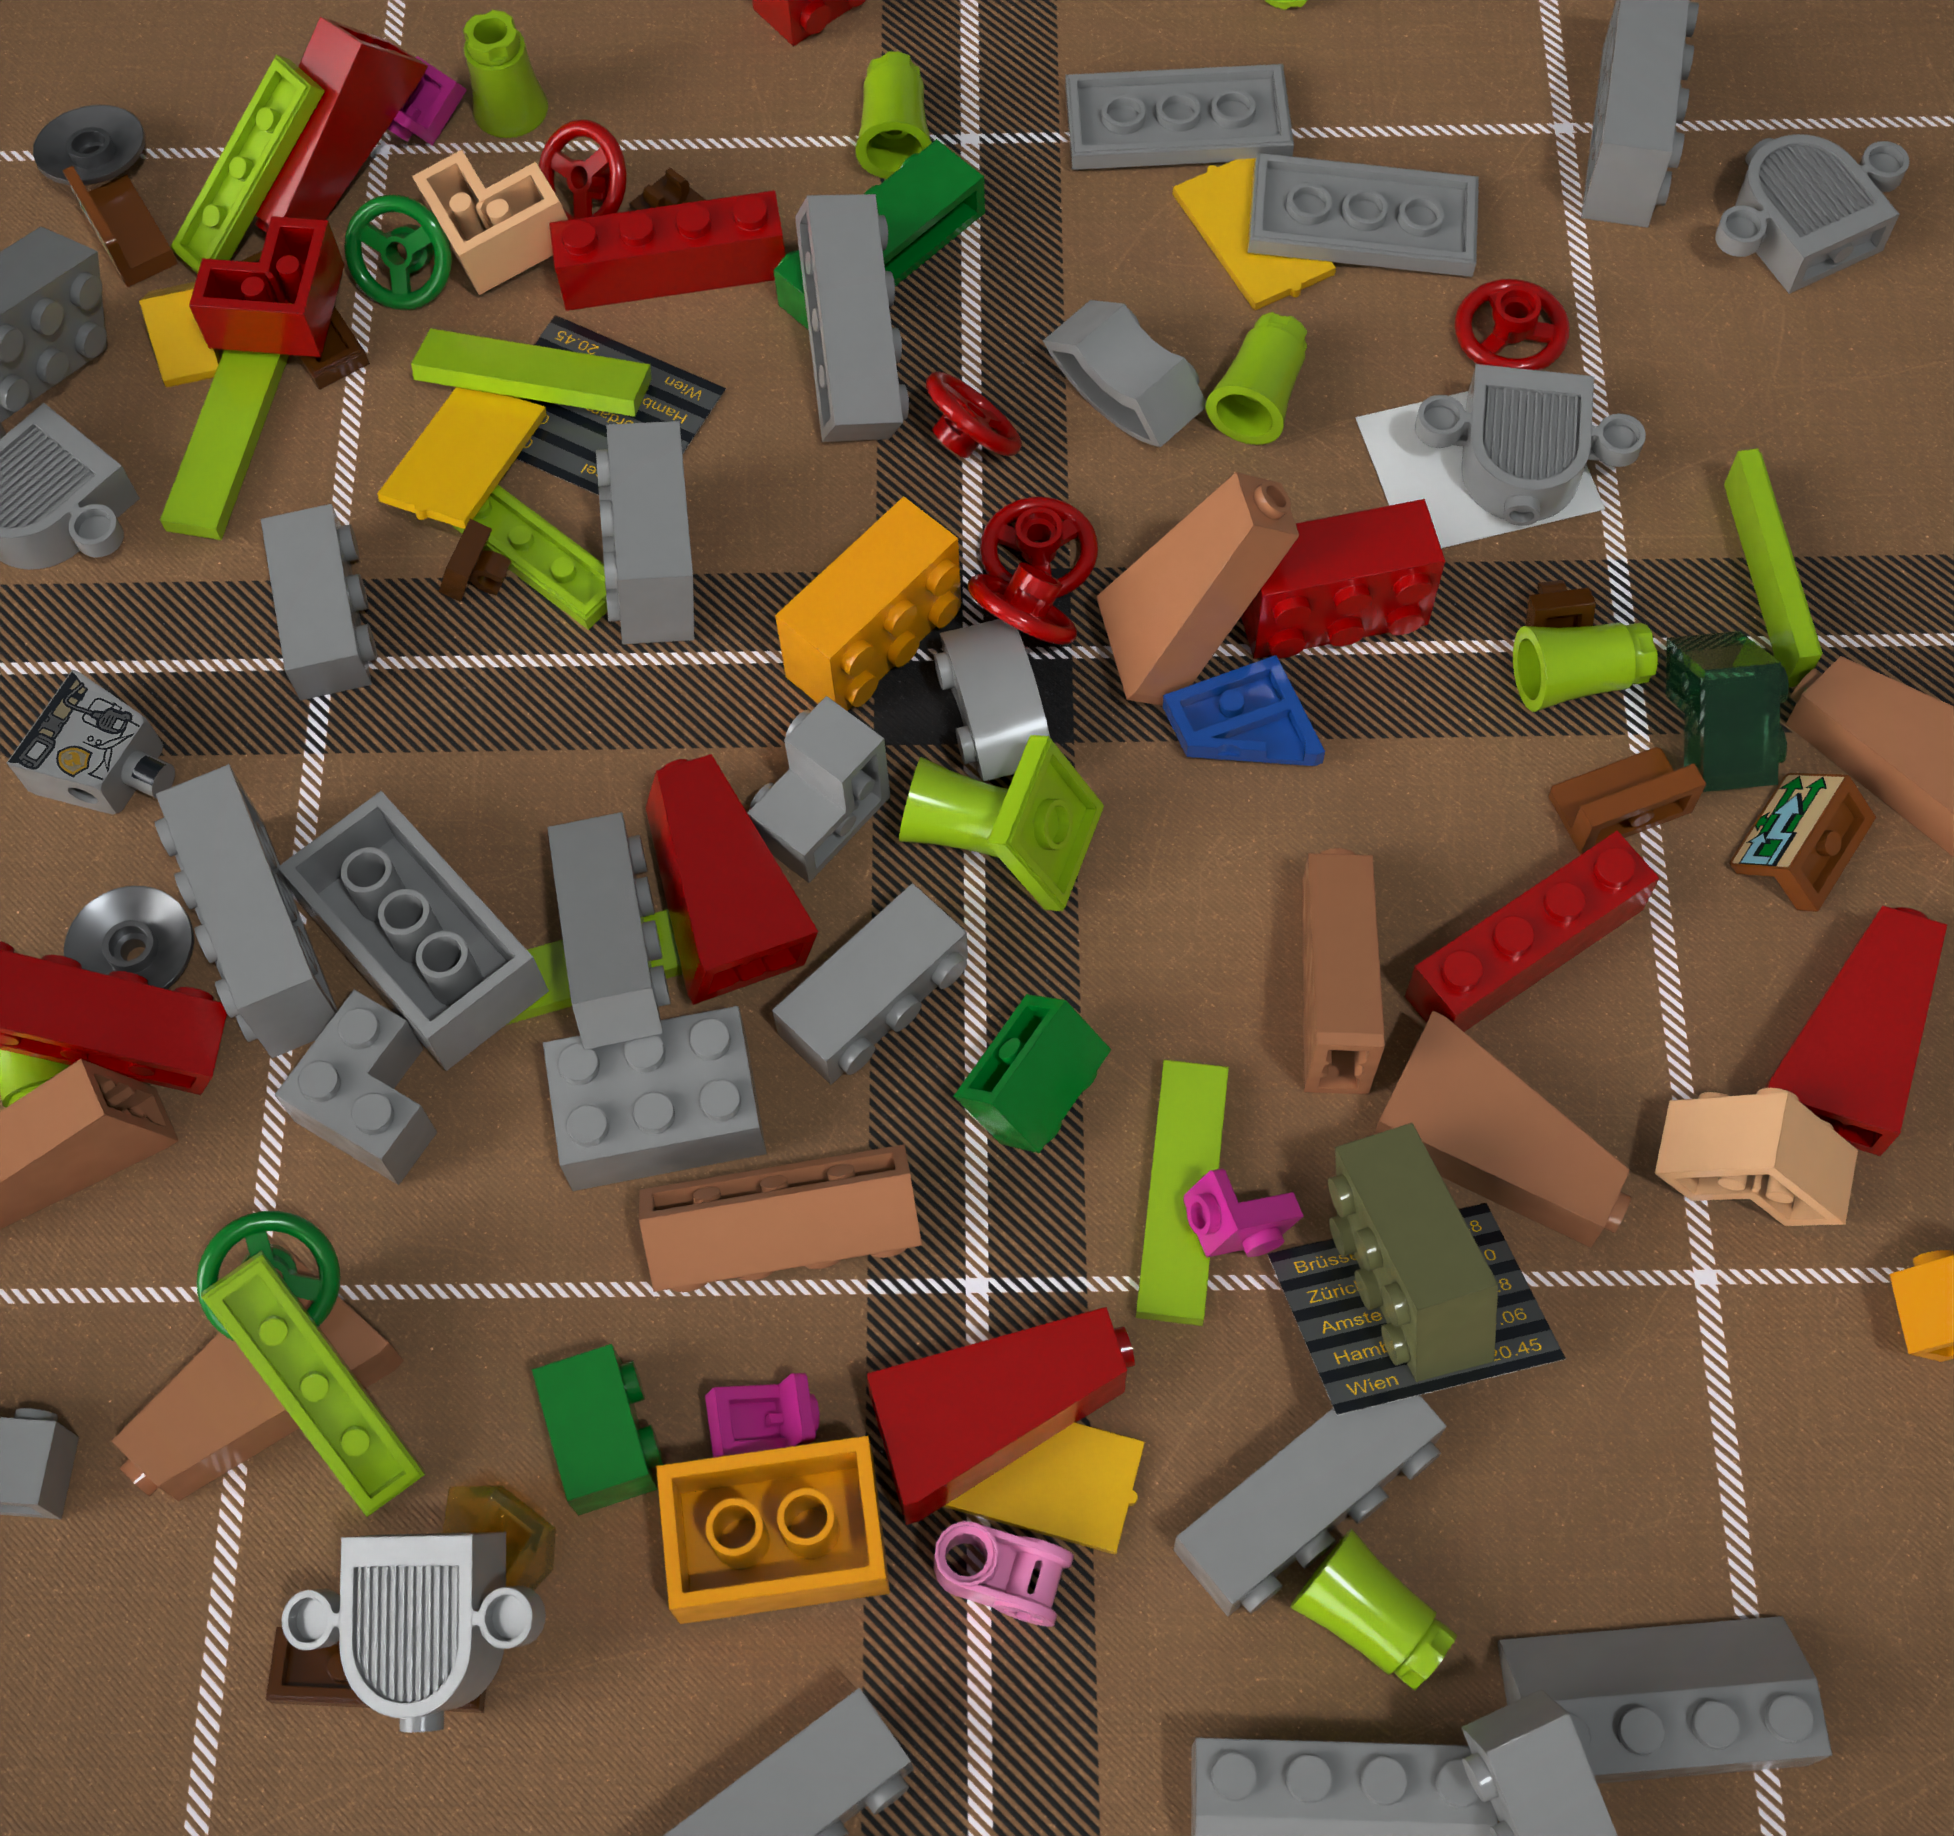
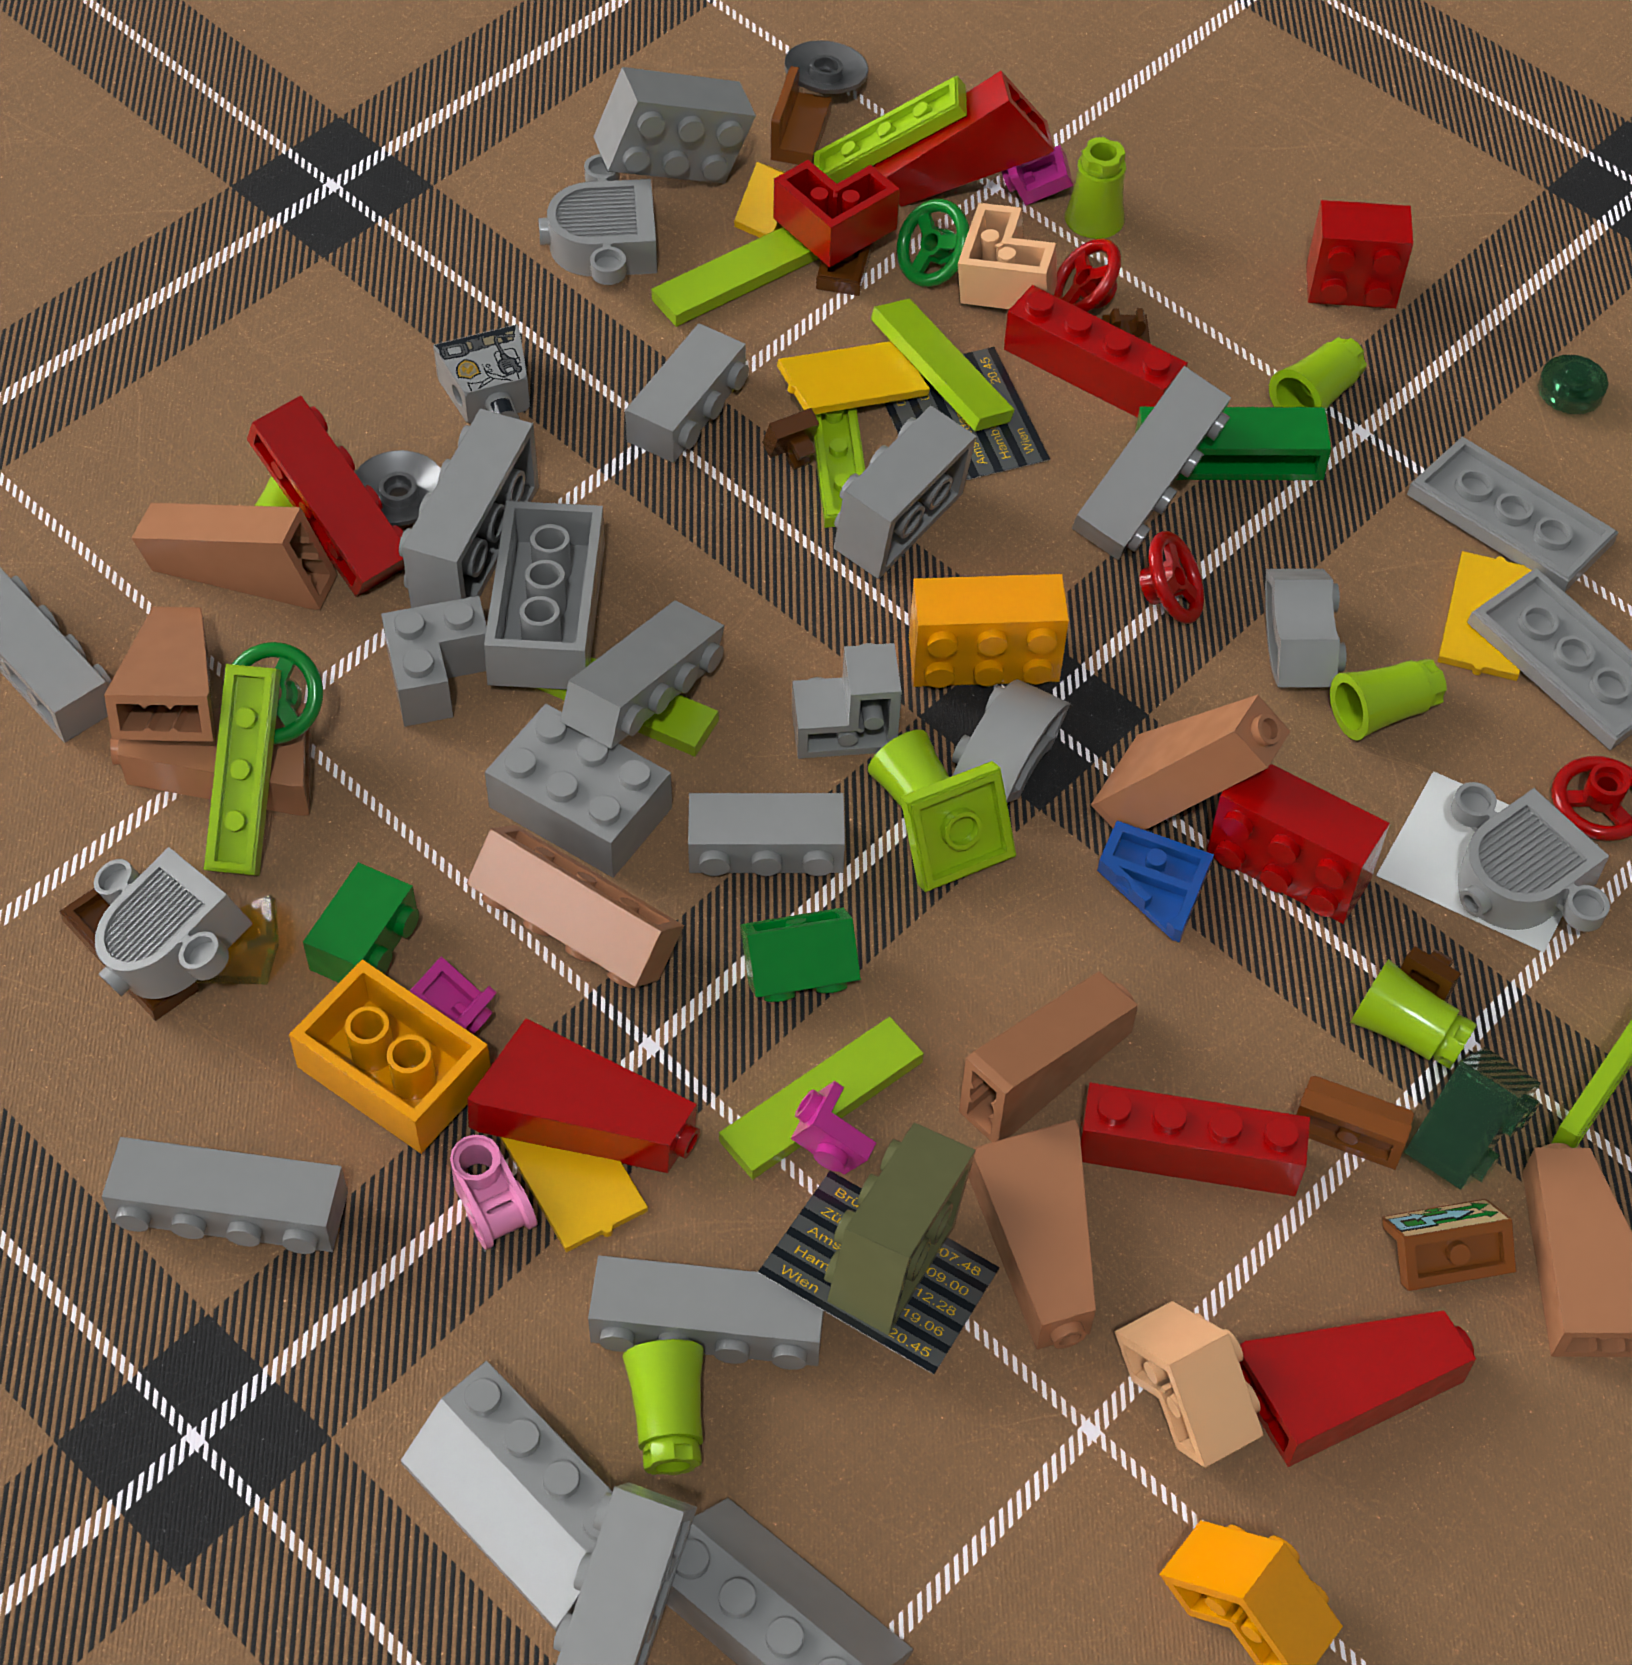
camera: 40 degrees right, 10 degrees down
red slope [645,754,819,1005] -> none
red piece [968,562,1077,645] -> none
red piece [980,497,1098,598] -> none
none -> nougat slope [104,607,216,742]

